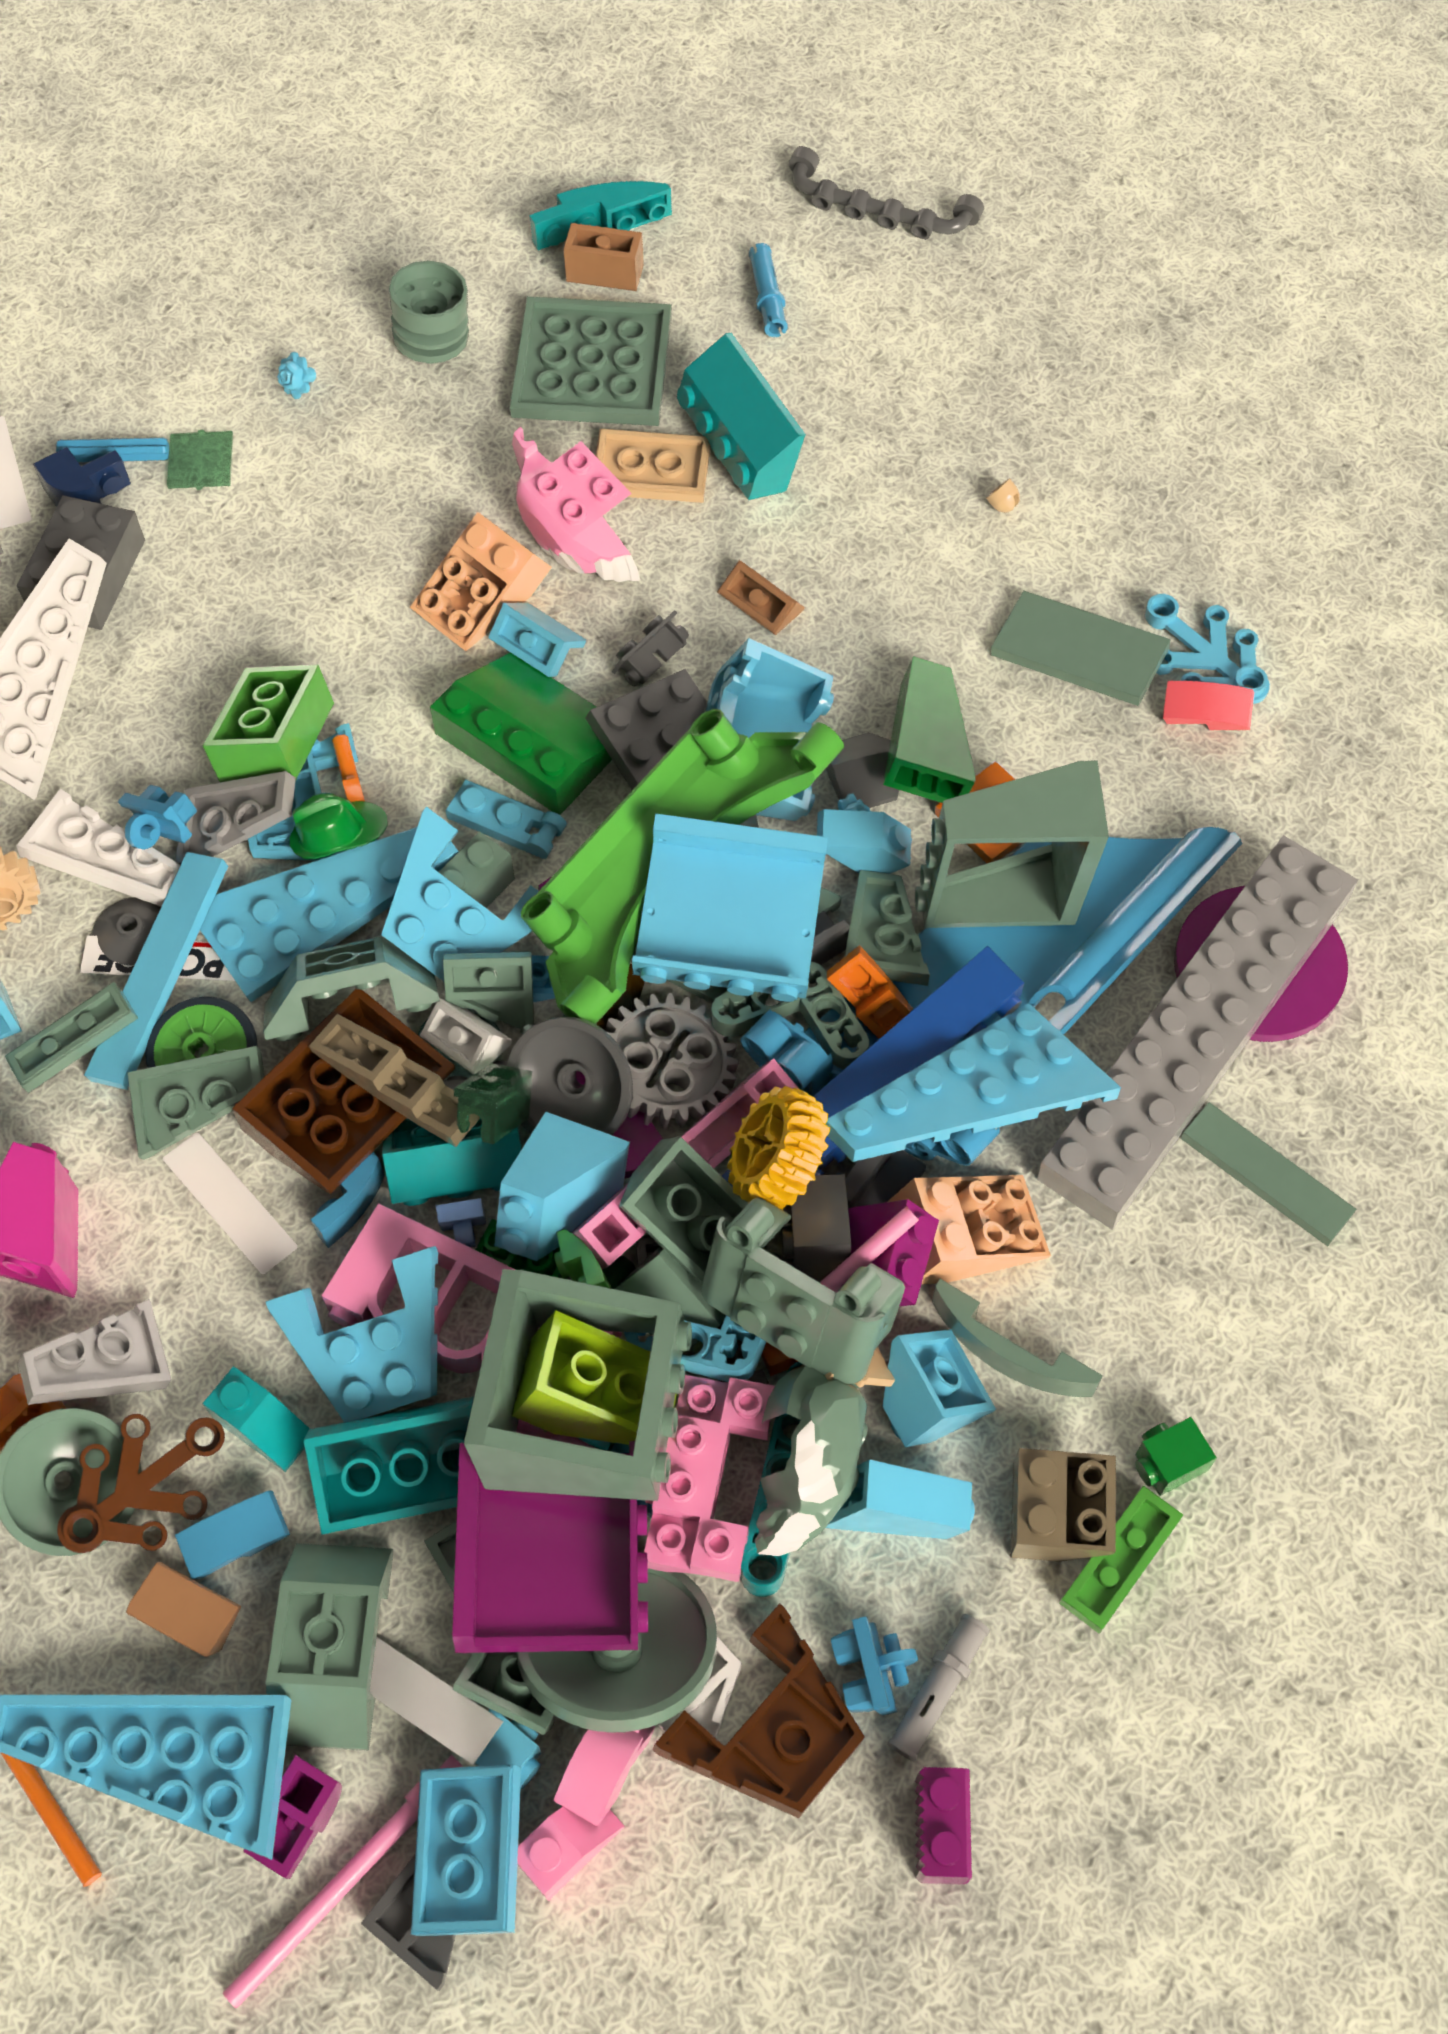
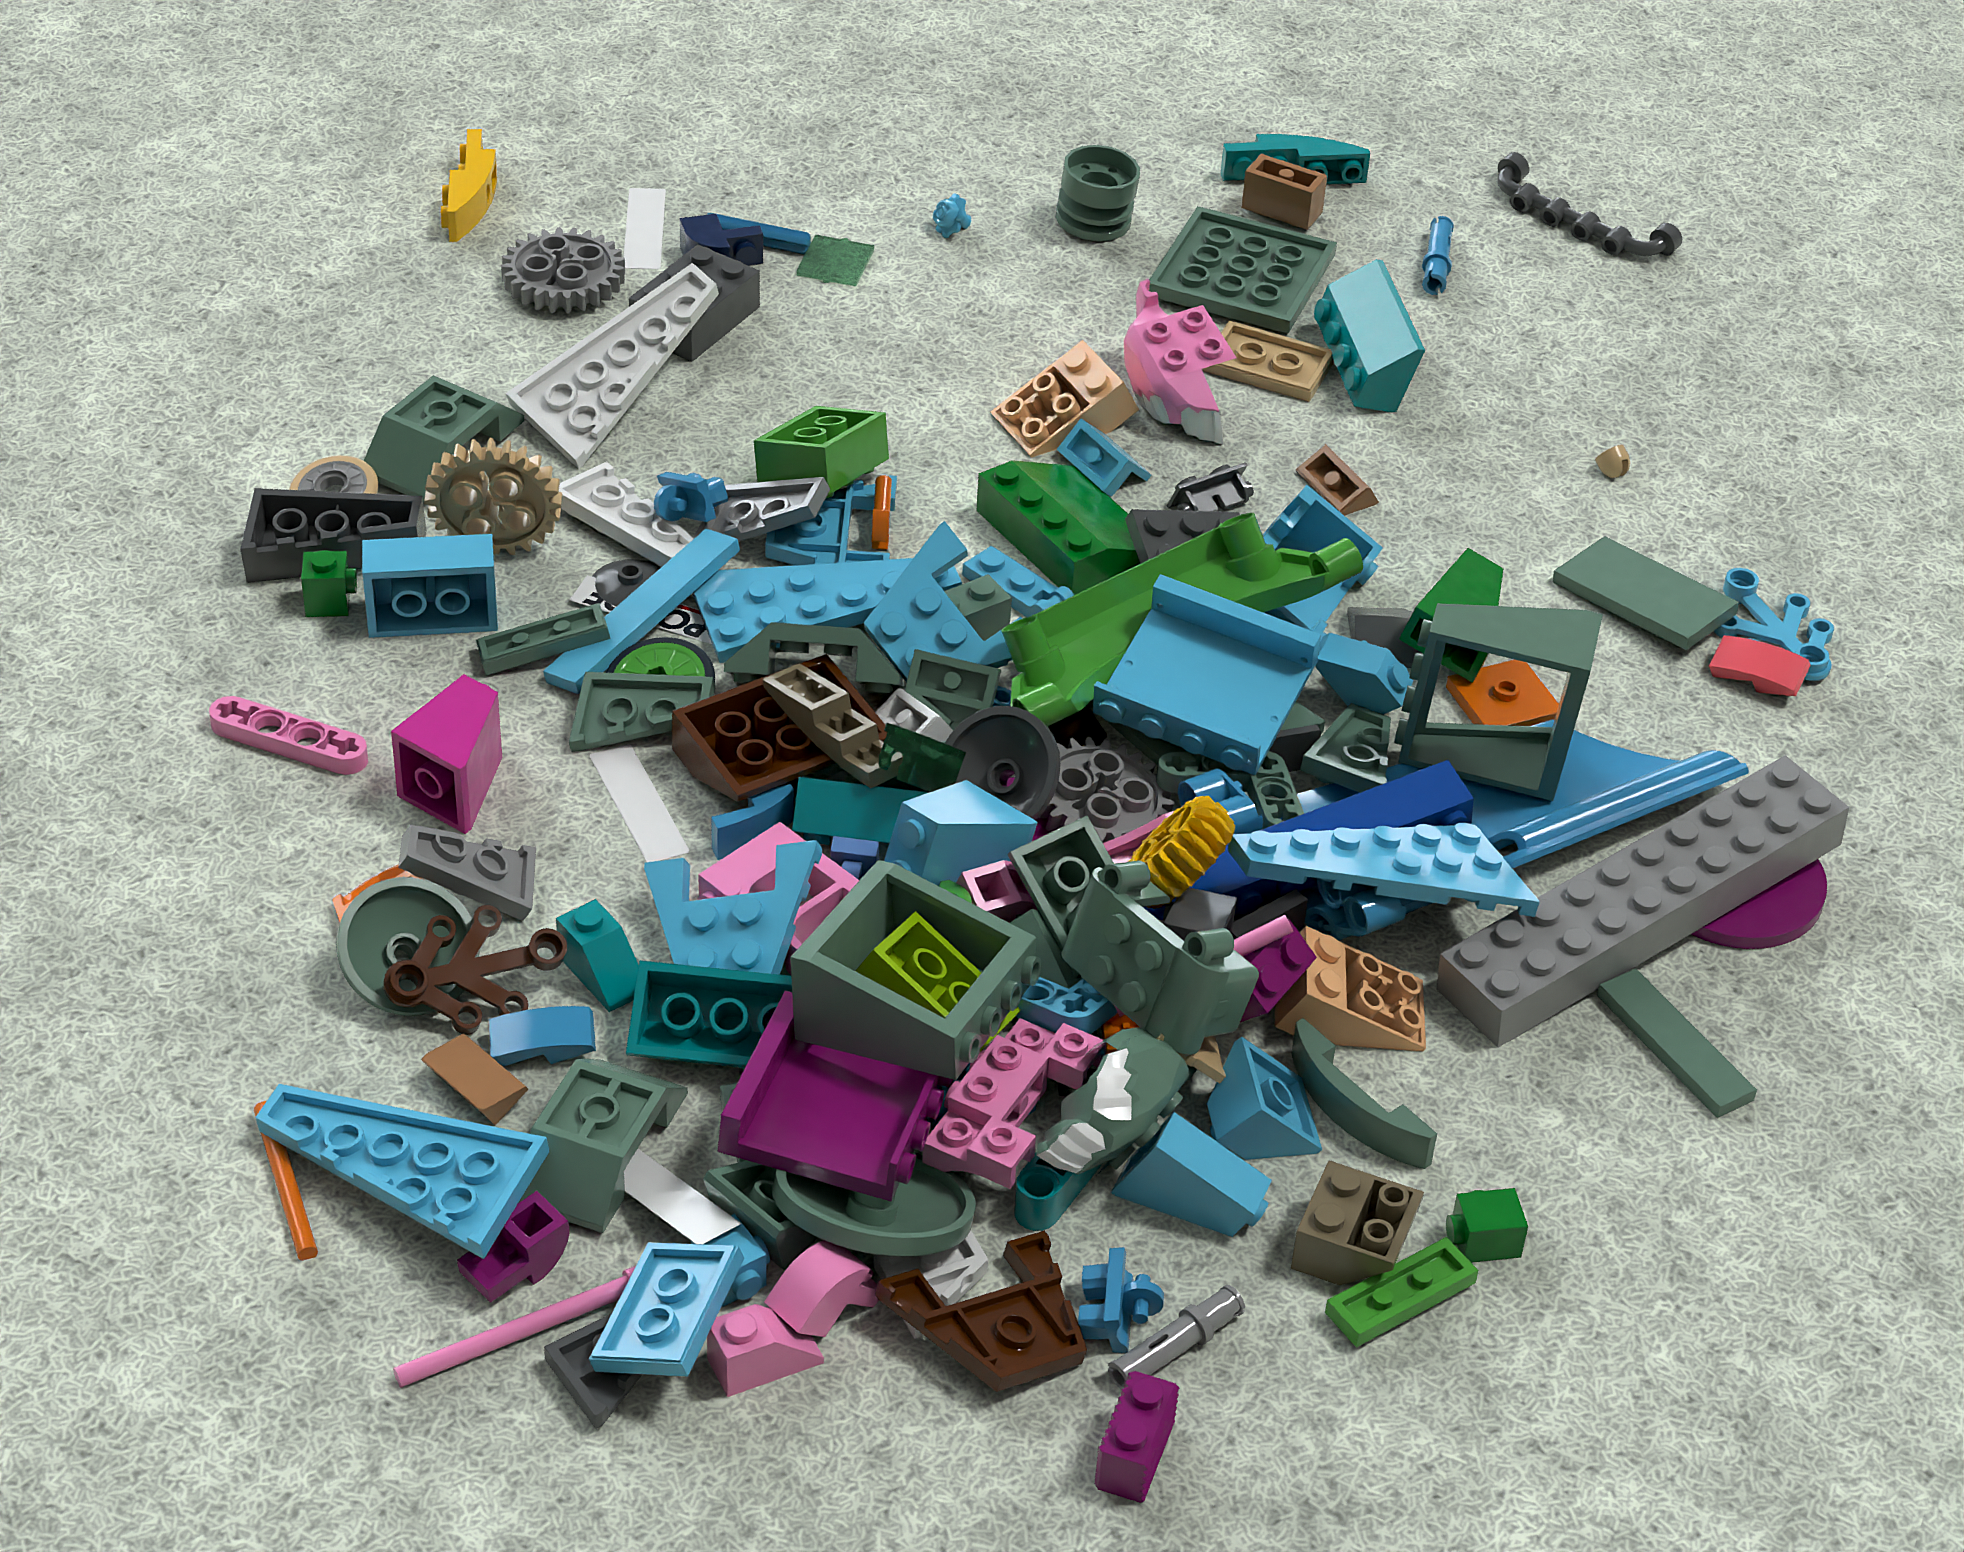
camera: 15 degrees right, 20 degrees down
green piece [290,793,388,859] -> none
orange slope [827,945,913,1039] -> none

